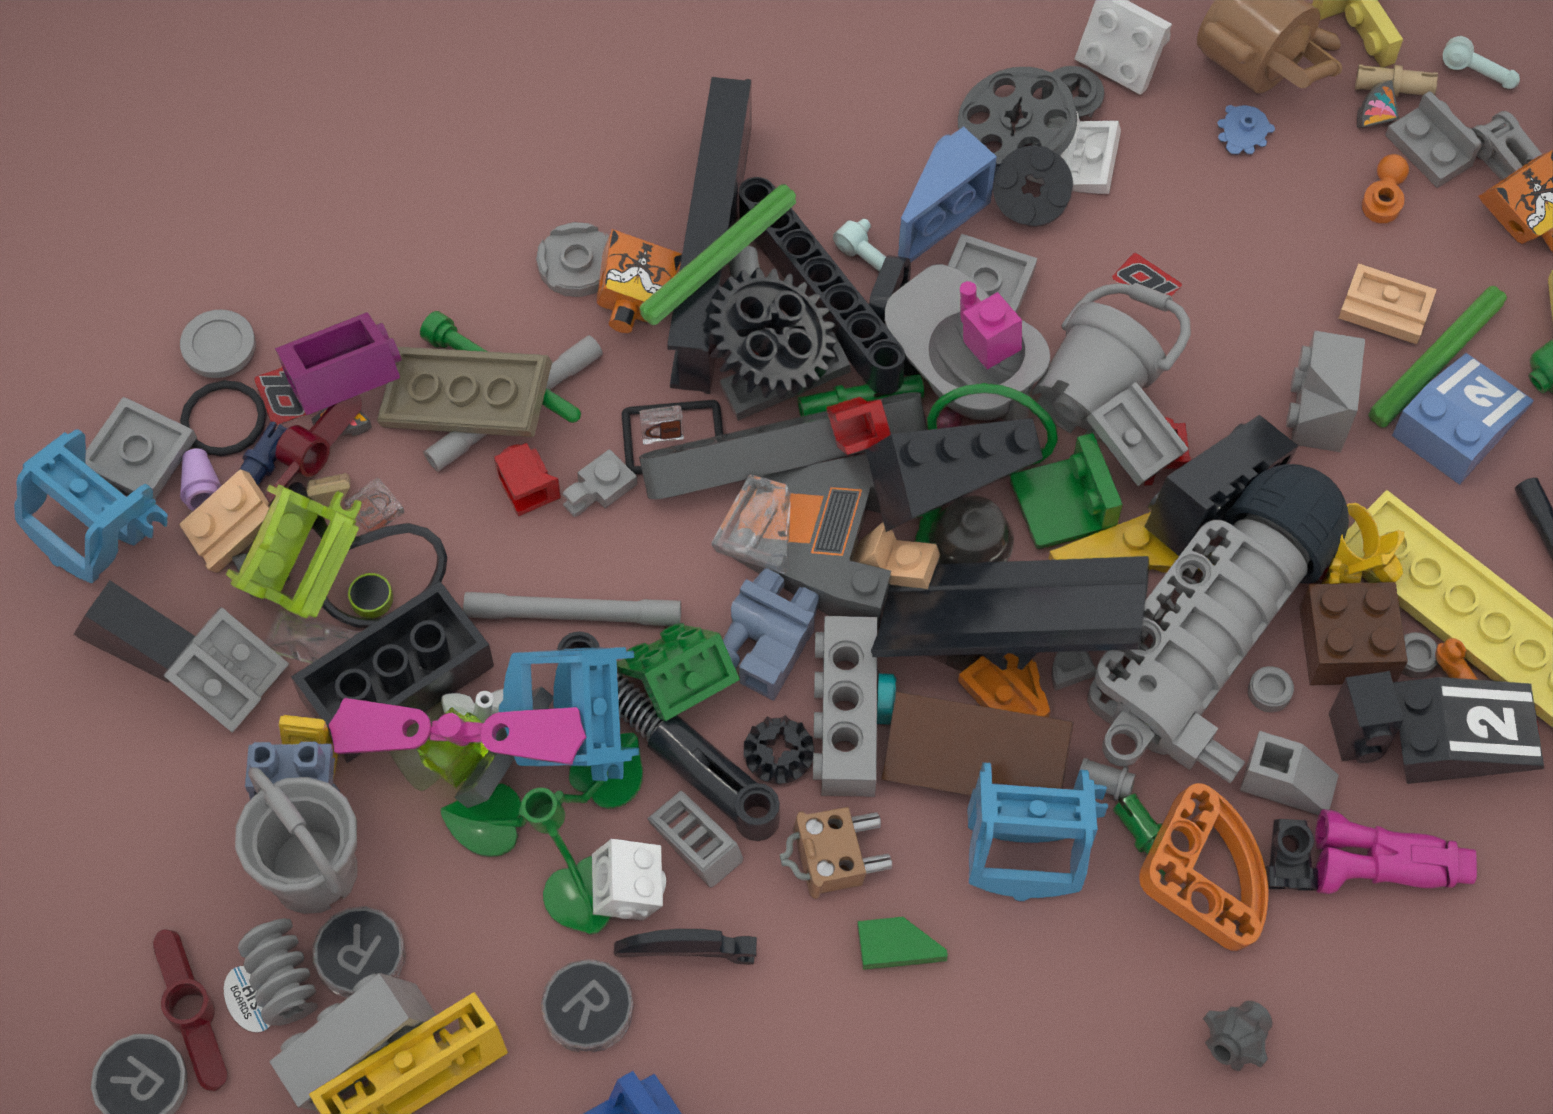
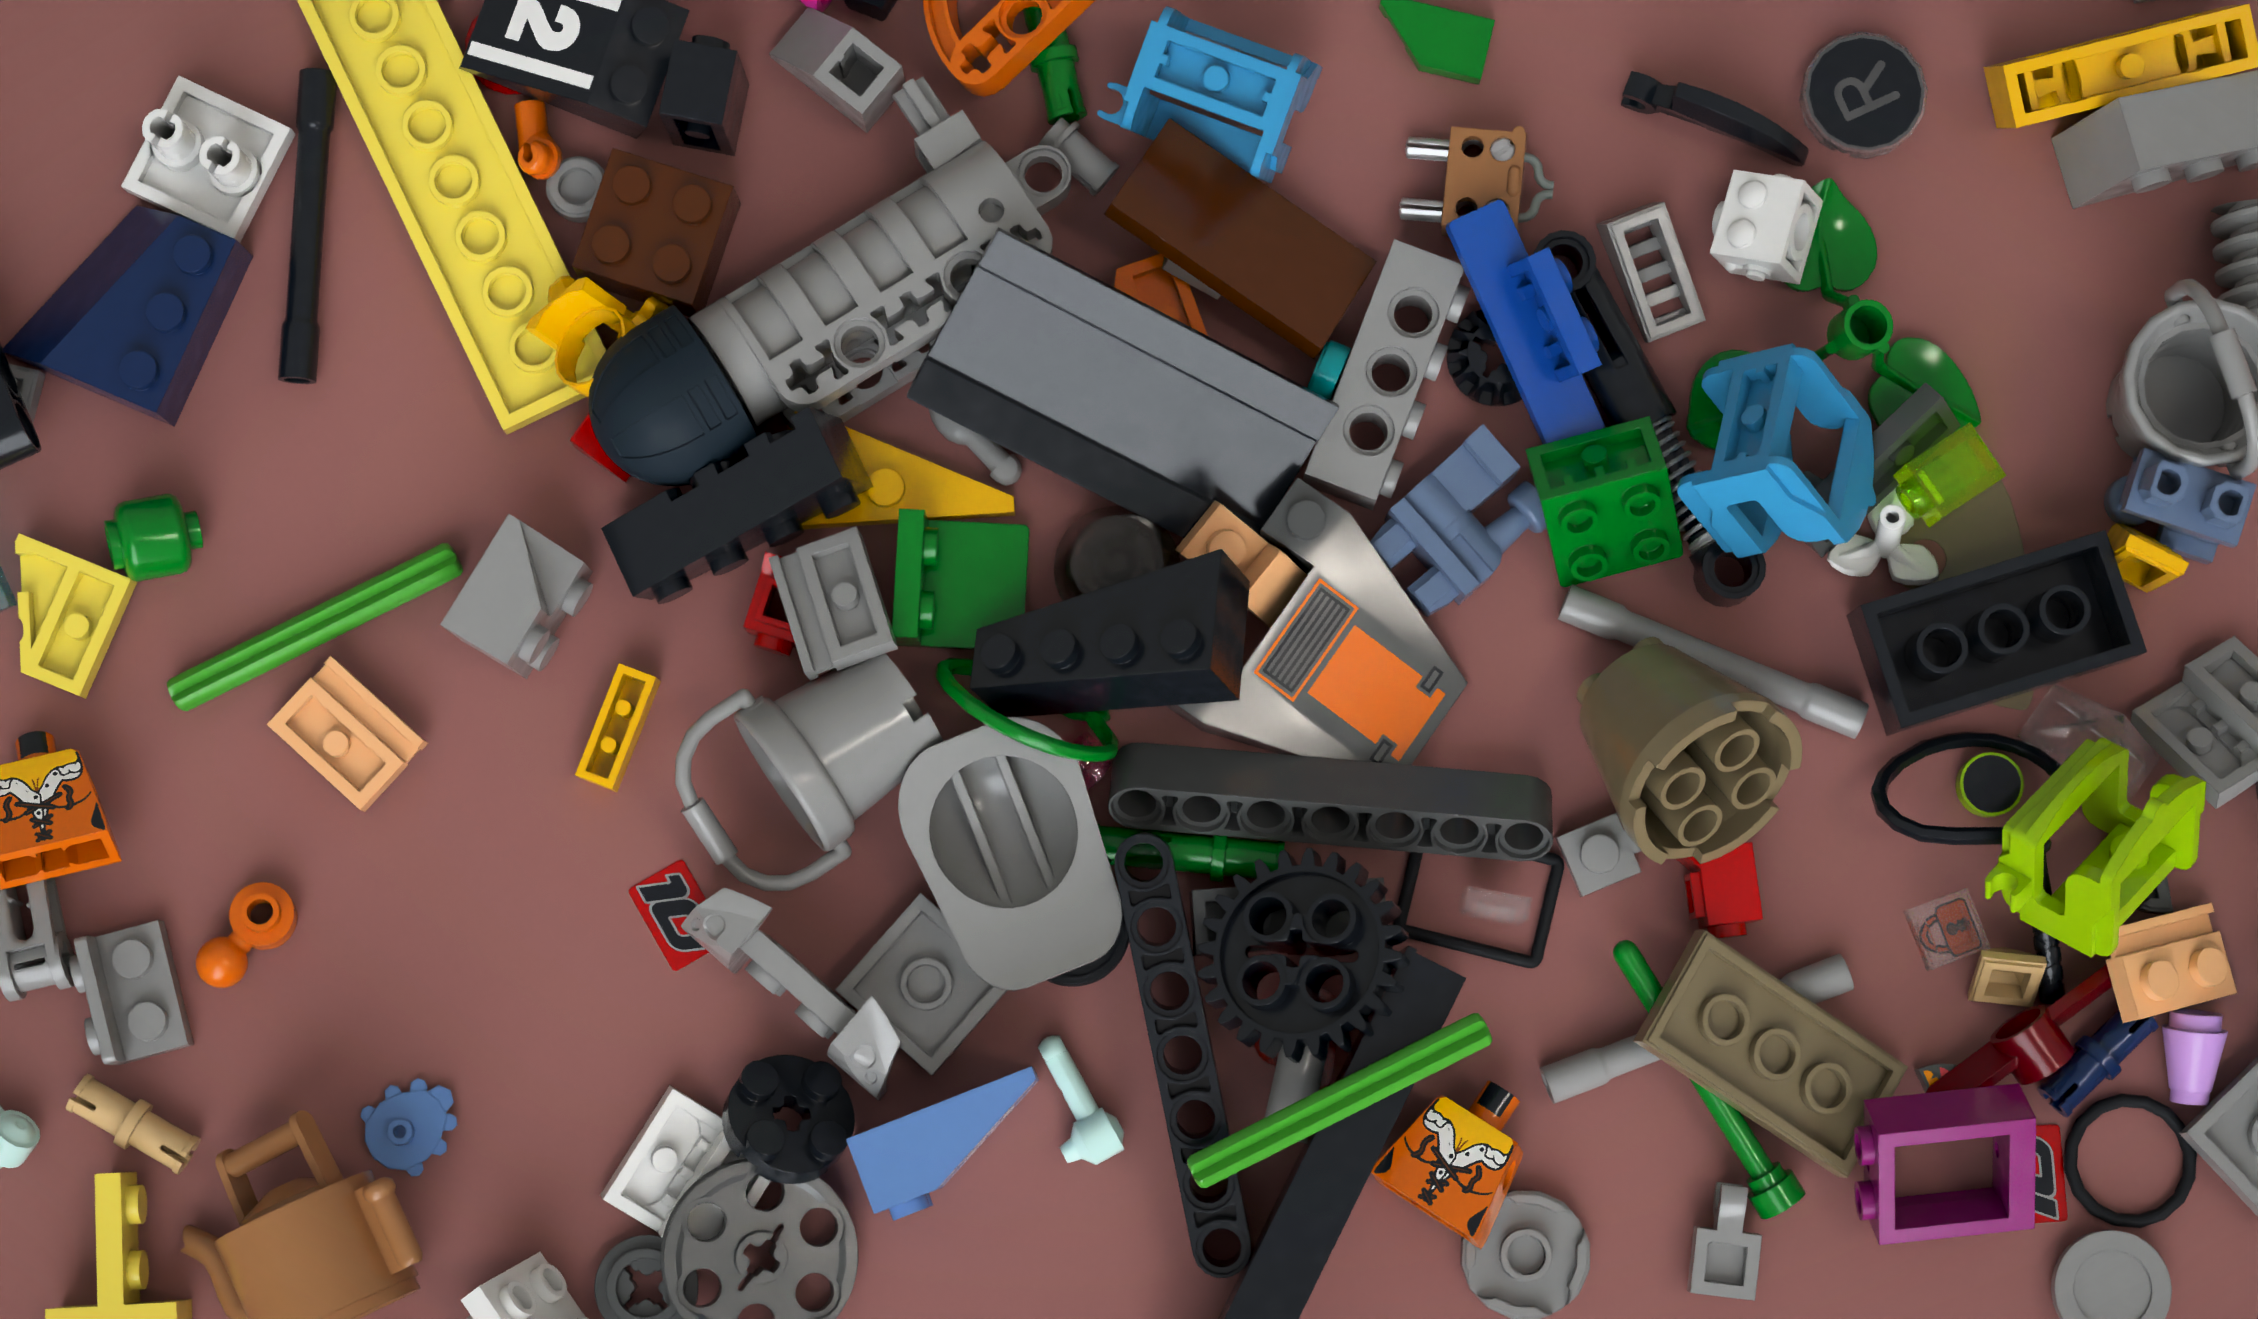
camera: 160 degrees left, 20 degrees up
black tile [313,906,406,998] -> none
dark pink piece [329,698,587,765] -> none
clear wing [711,474,791,574] -> none
red window [826,397,891,455] -> none
black beam [869,255,911,323] -> none
dark pink brick [960,281,1022,370] -> none
light grey tile [1248,666,1294,712] -> none
tile [1357,80,1399,128] -> none
medium blue slope [1392,353,1534,485] -> none
none -> yellow piece [575,663,661,792]
none -> light grey piece [681,888,901,1101]
none -> blue bracket [1446,200,1605,444]
none -> dark tan cone [1577,637,1802,865]
none -> light grey plate [1687,1182,1762,1301]

